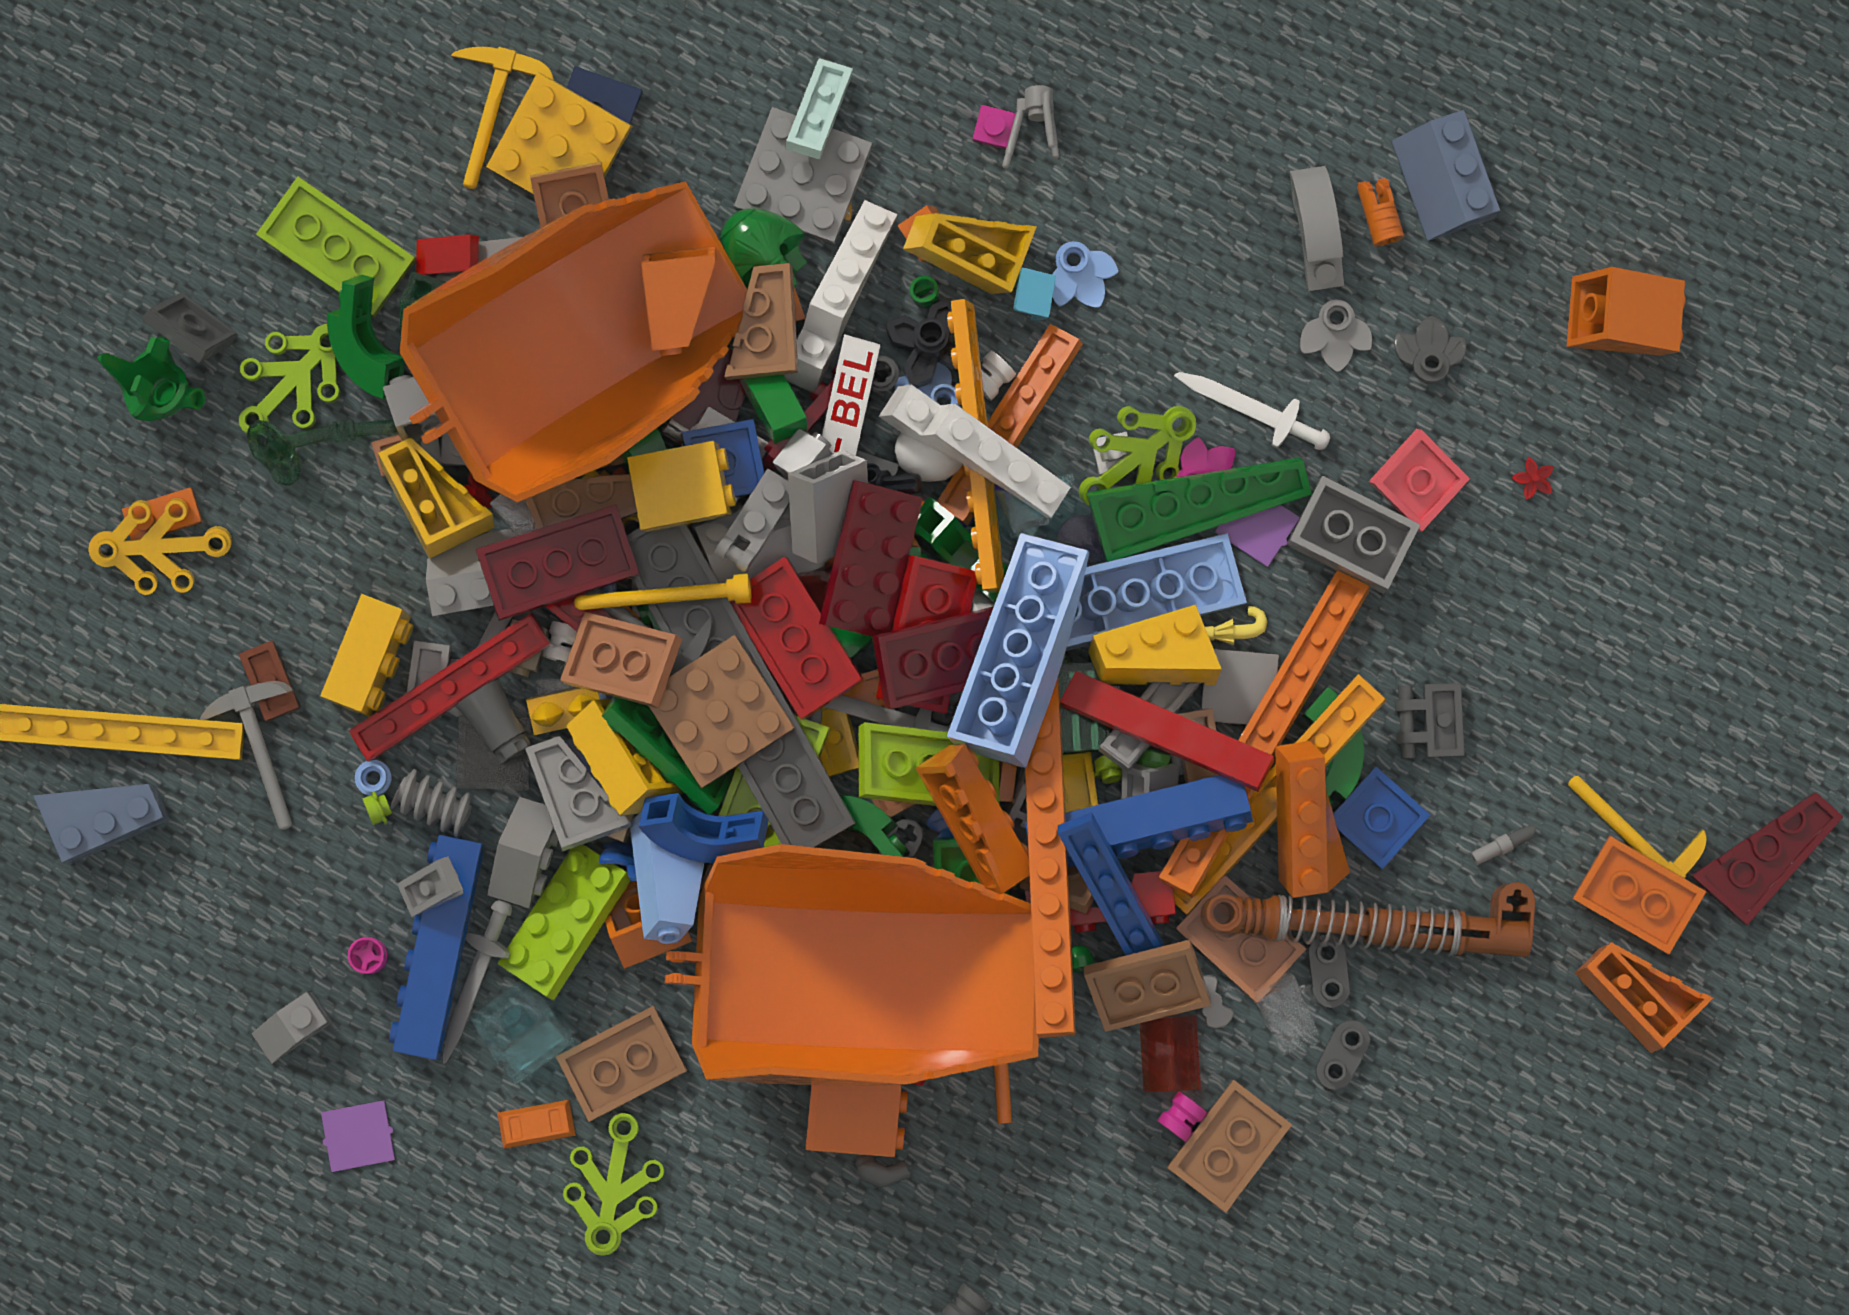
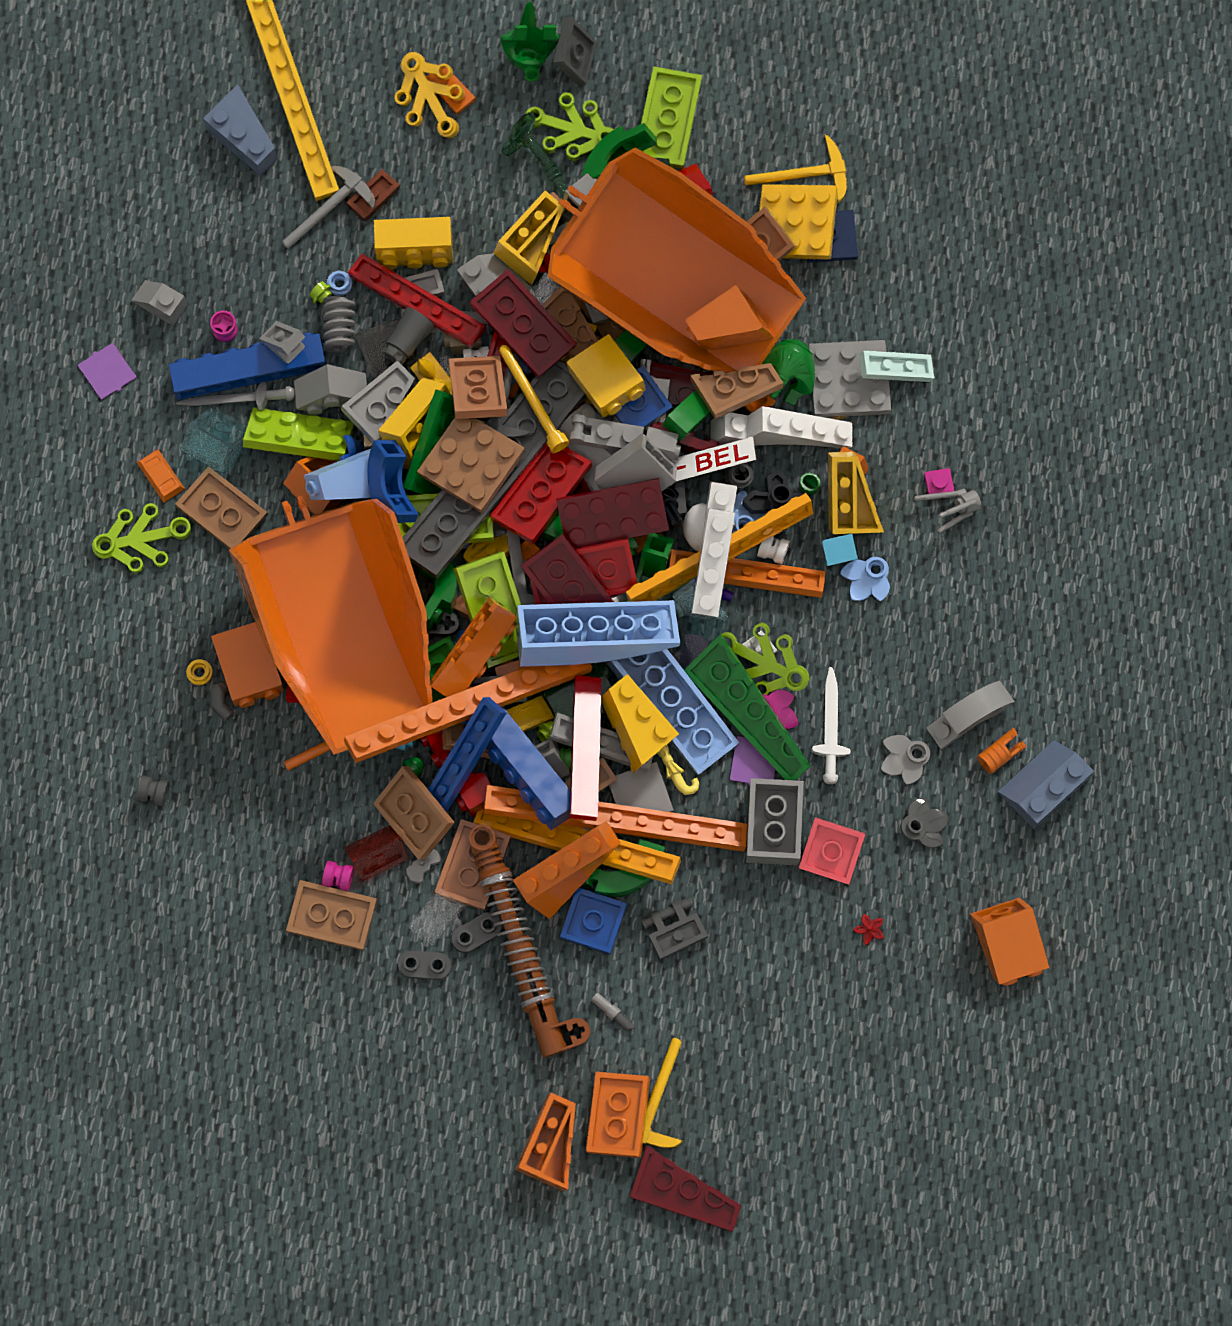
camera: 65 degrees right, 10 degrees down
none -> yellow plate [186,659,213,685]

